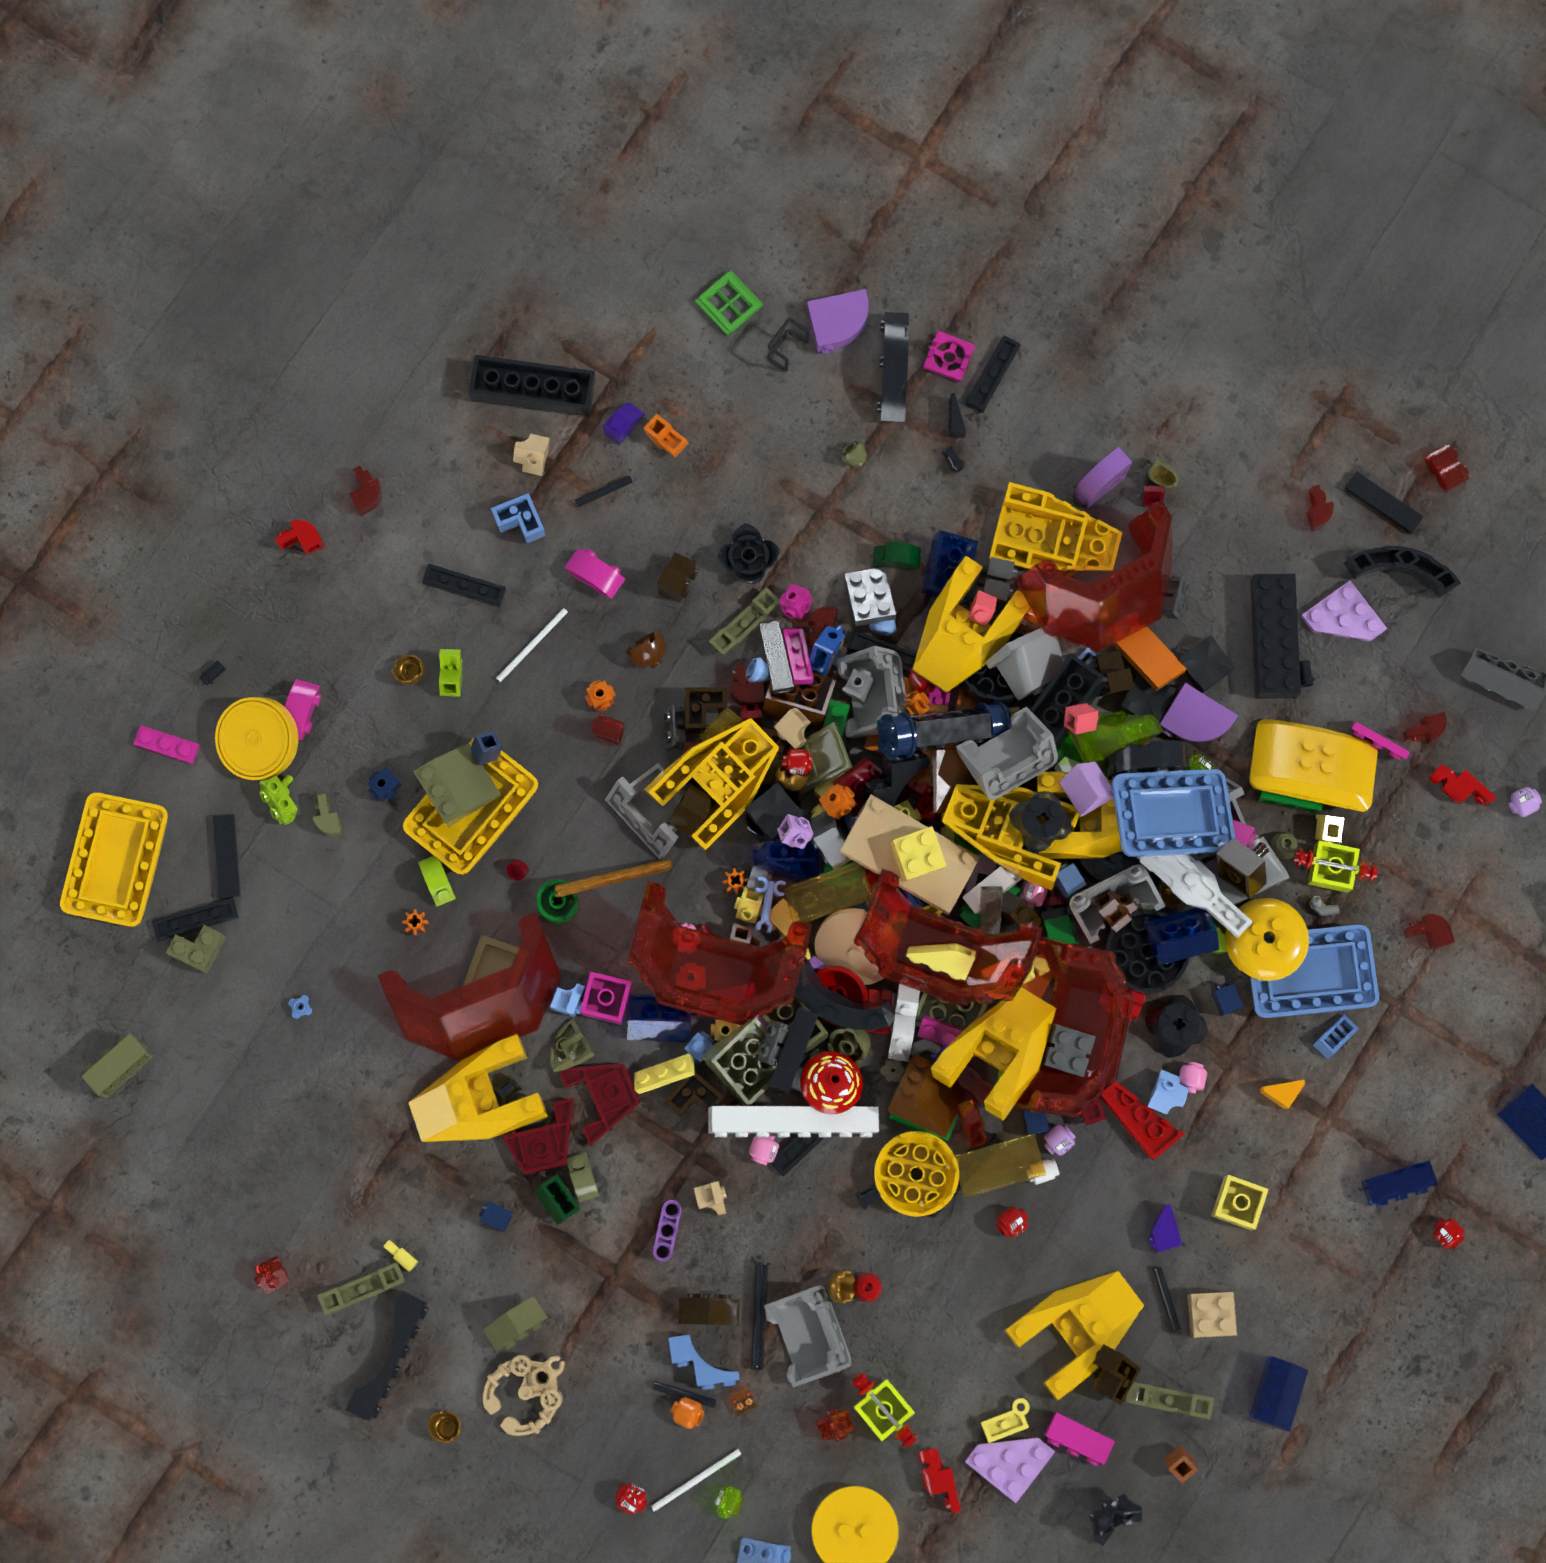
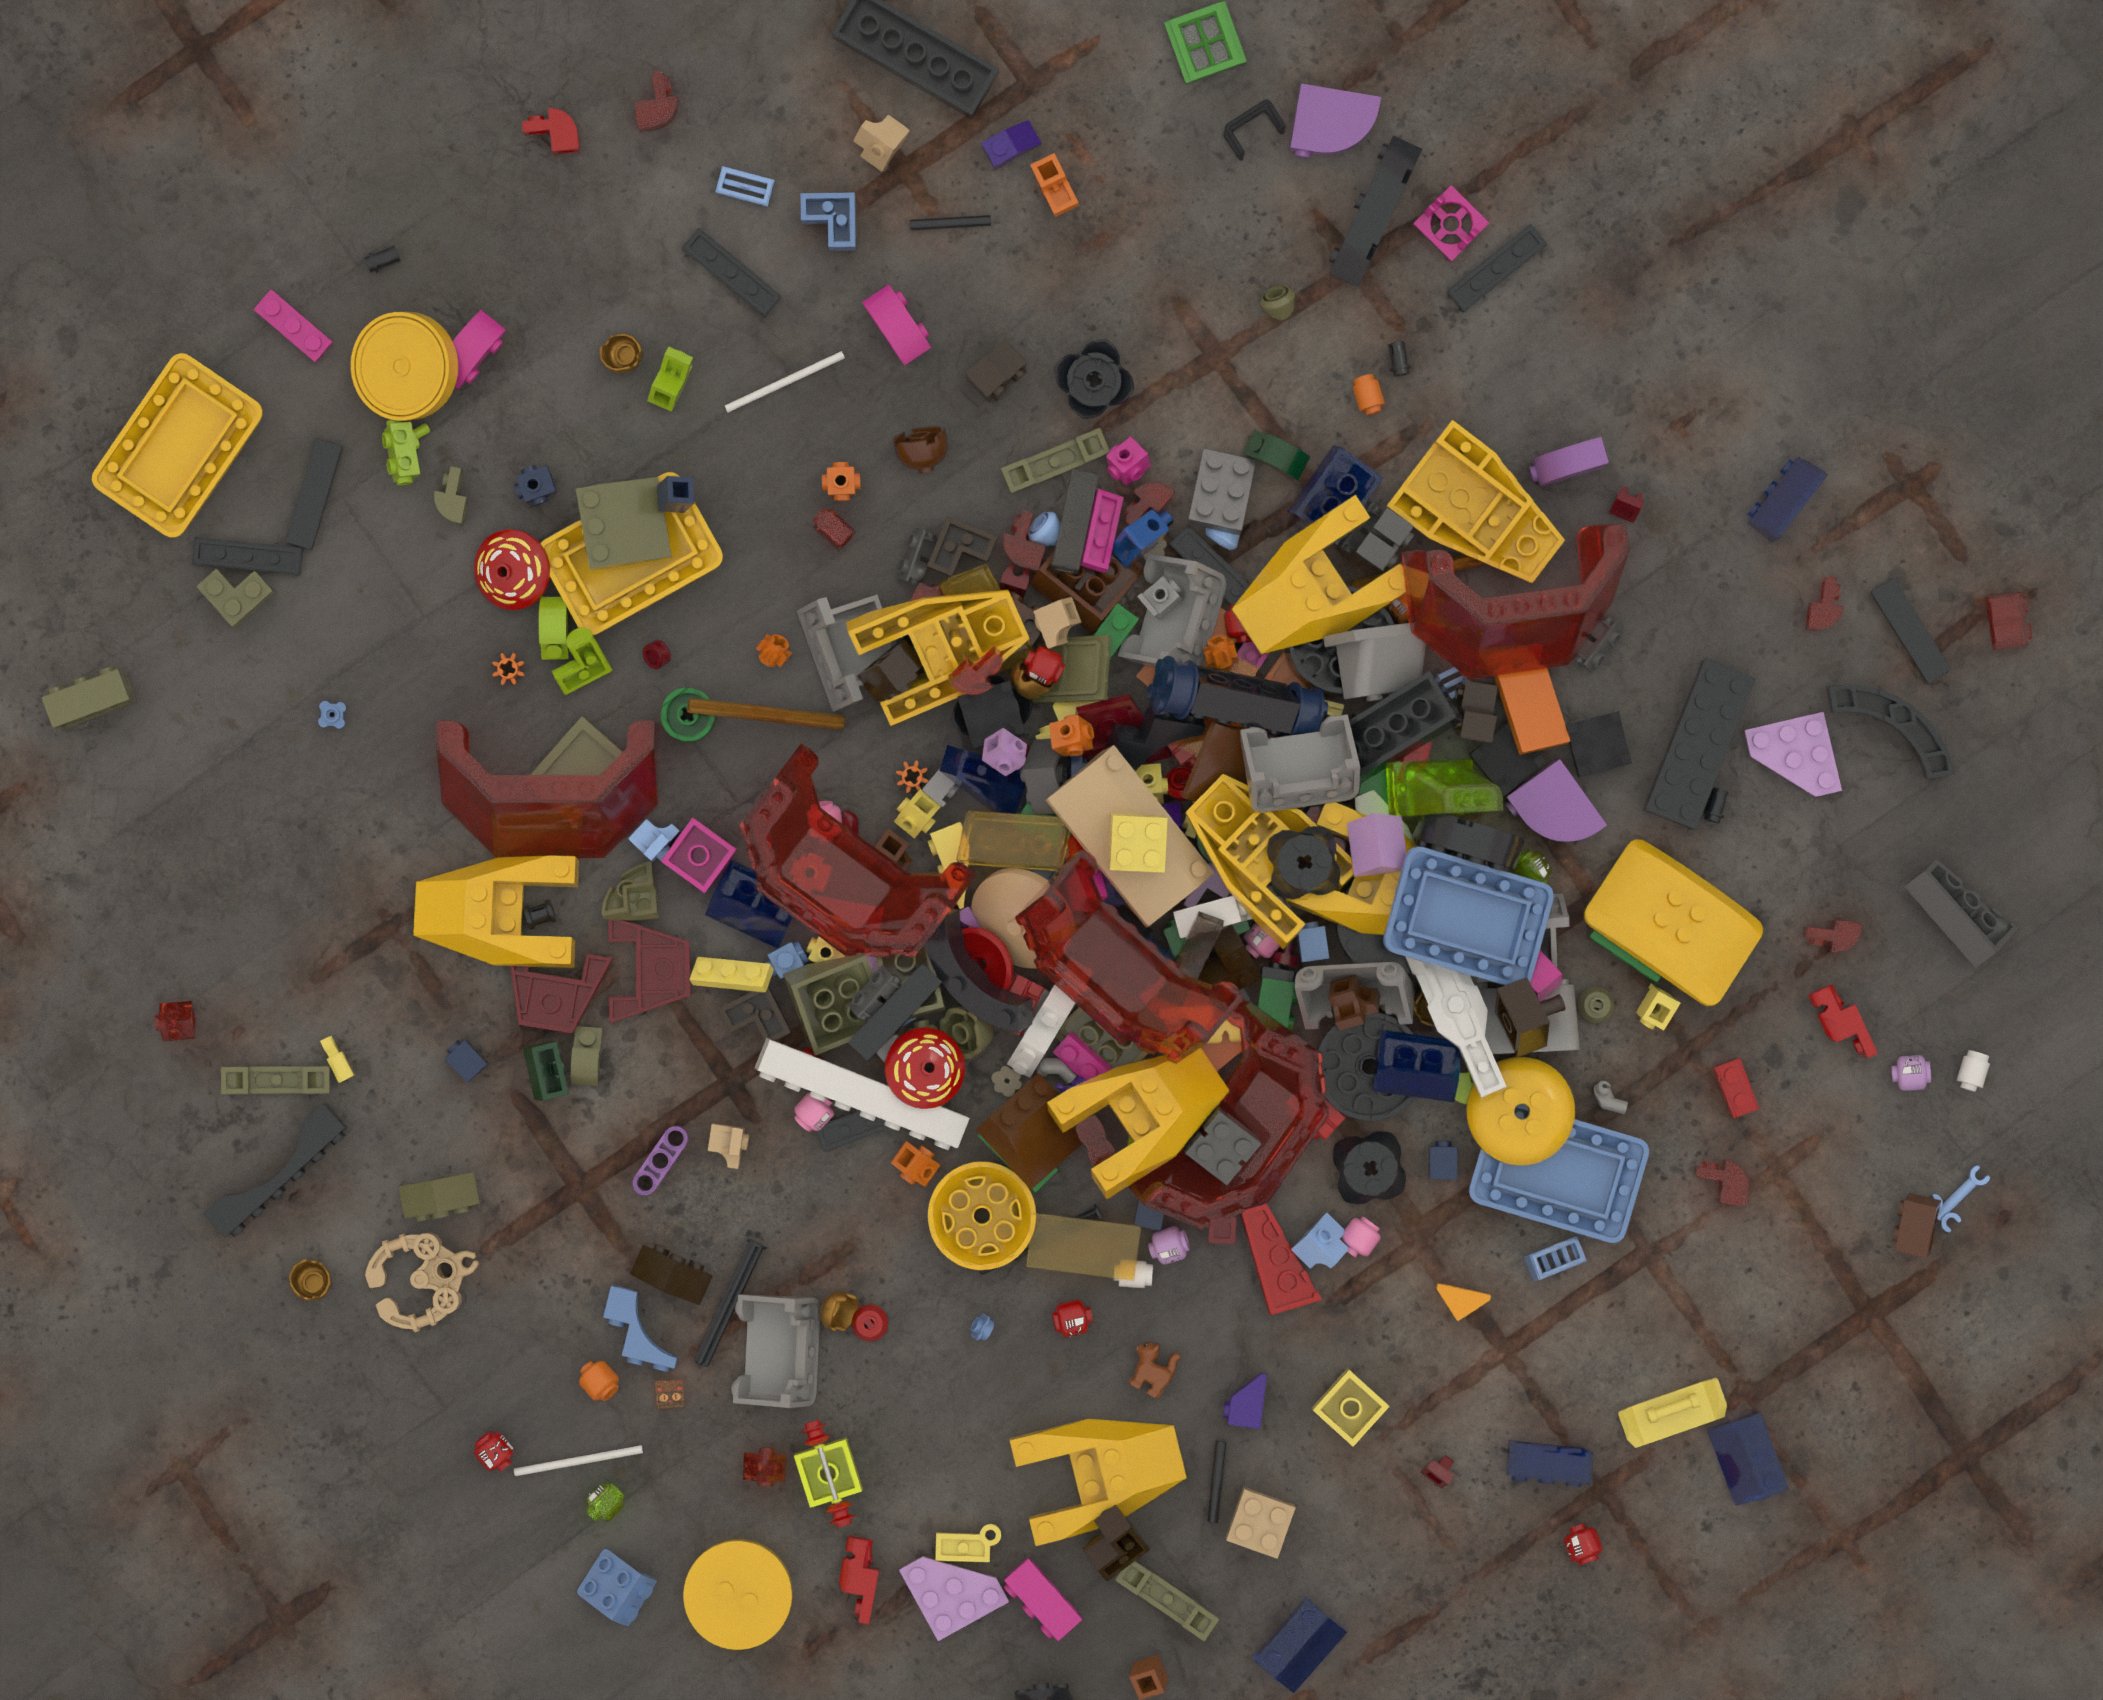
camera: 25 degrees right, 10 degrees up
black bar [653,1381,717,1408] -> none
light blue bar [754,876,786,933] -> none
black bush [855,1183,882,1210] -> none
light yellow slope [906,943,976,980] -> none
black slope [949,393,966,438] -> none
clear red brick [956,1100,987,1149] -> none
coral brick [968,590,997,626] -> none
coral brick [1064,703,1098,734] -> none
rock [1146,457,1179,489] -> none
neon yellow brick [1293,841,1378,893] -> none
dark pink plate [1351,721,1410,760] -> none
none -> red dish [474,529,550,610]
none -> lime brick [552,627,613,695]
none -> light blue tile [715,166,775,207]
none -> orange gear [756,634,792,667]
none -> orange brick [891,1141,940,1187]
none -> clear red brick [948,645,1004,695]
none -> medium blue plate [970,1313,994,1341]
none -> dark orange animal [1128,1342,1181,1399]
none -> orange brick [1352,374,1385,416]
none -> dark red tile [1420,1455,1454,1489]
none -> light yellow piece [1618,1378,1727,1448]
none -> red brick [1712,1058,1759,1118]
none -> clear blue slope [1747,457,1828,542]

